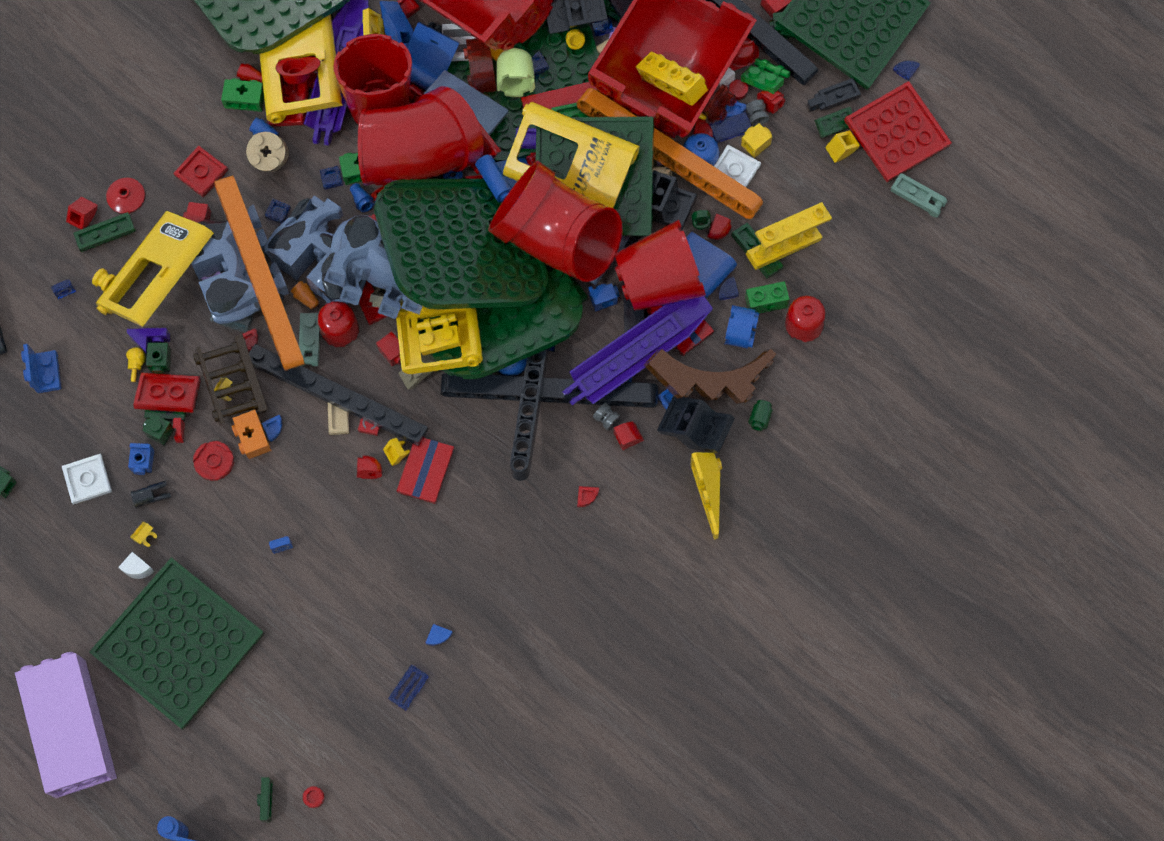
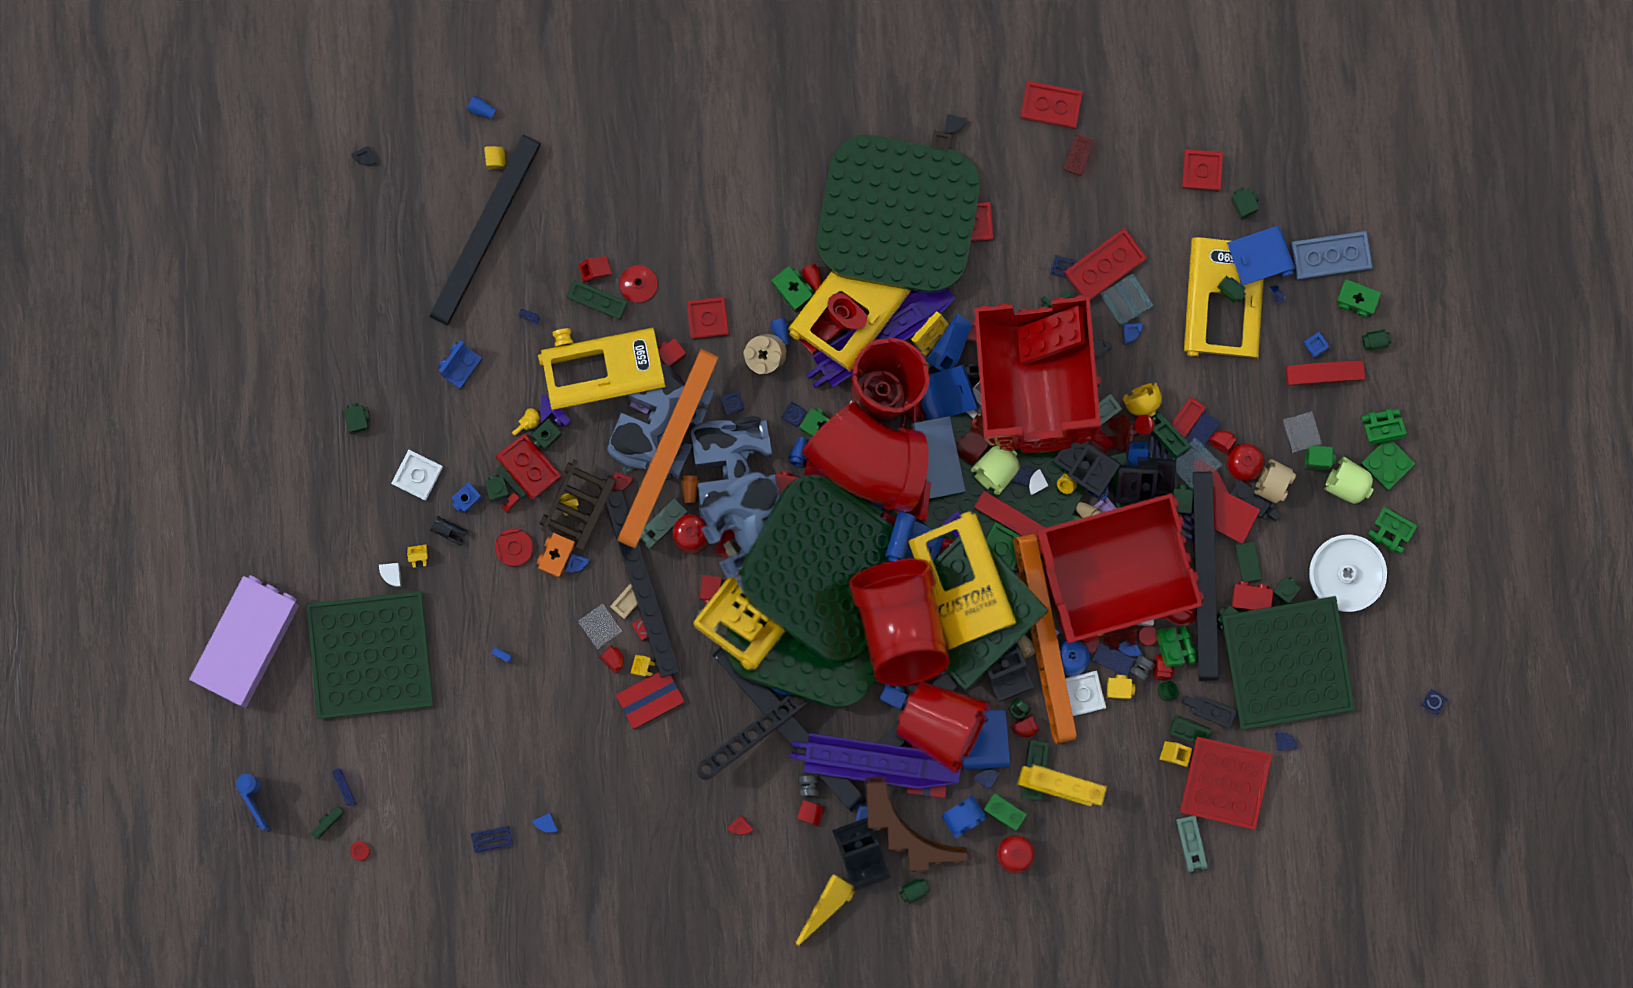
camera: 40 degrees right, 10 degrees up
yellow brick [636,51,708,106] -> none
none -> clear blue tile [333,768,357,807]
none -> clear piece [578,604,623,650]
none -> white tile [1029,469,1048,495]
none -> dark green tile [1158,681,1178,701]

